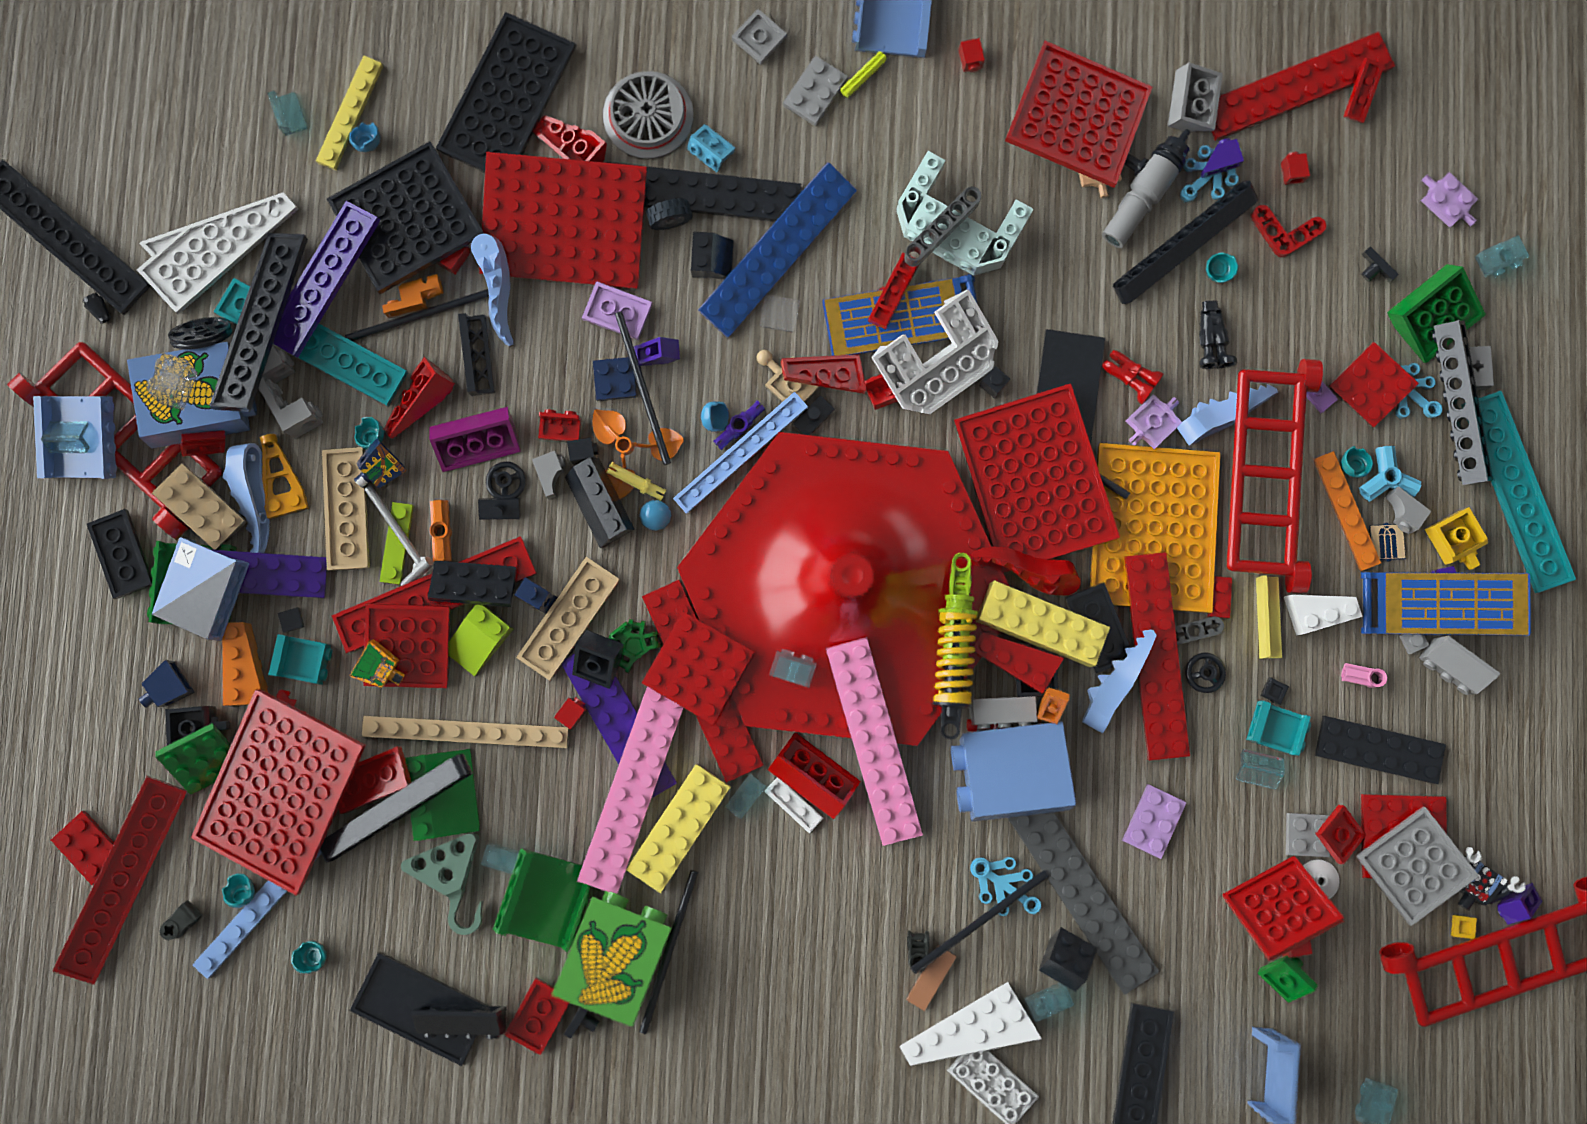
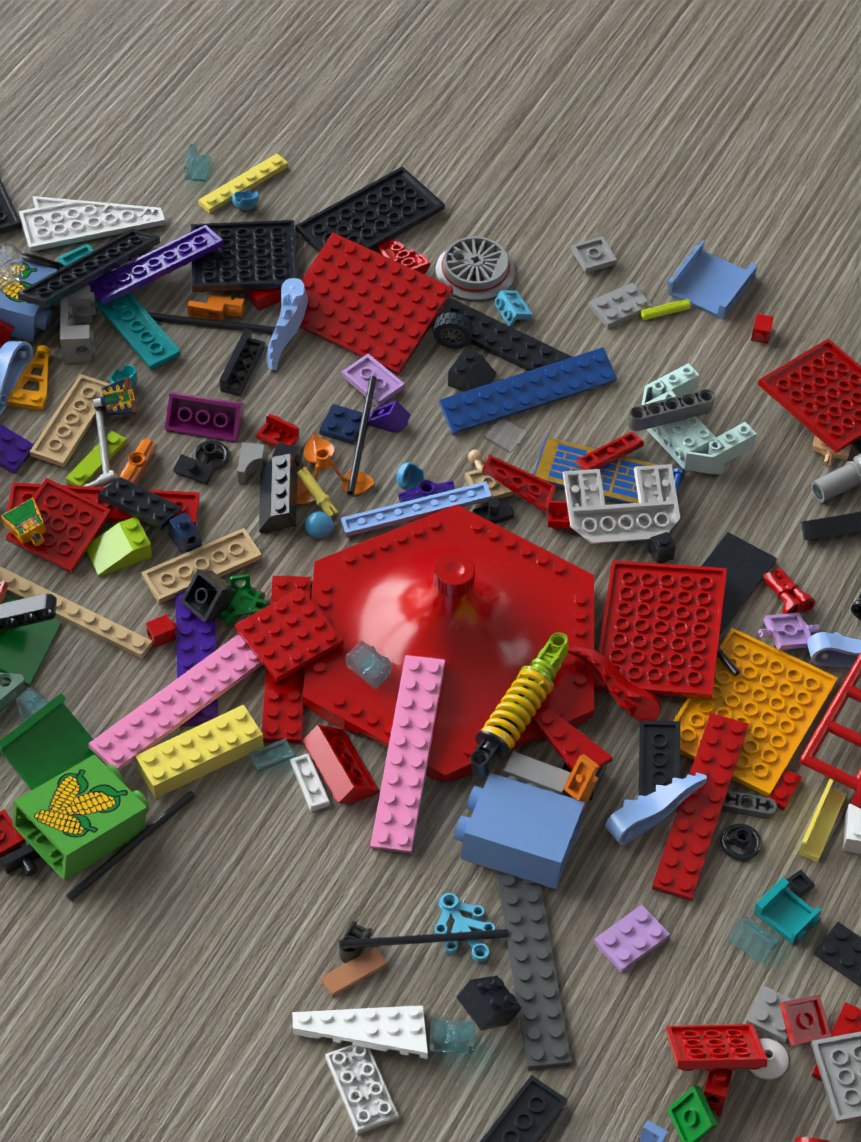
camera: 25 degrees right, 30 degrees down
red wedge [384,357,455,439] -> none
light yellow brick [975,581,1110,667] -> none

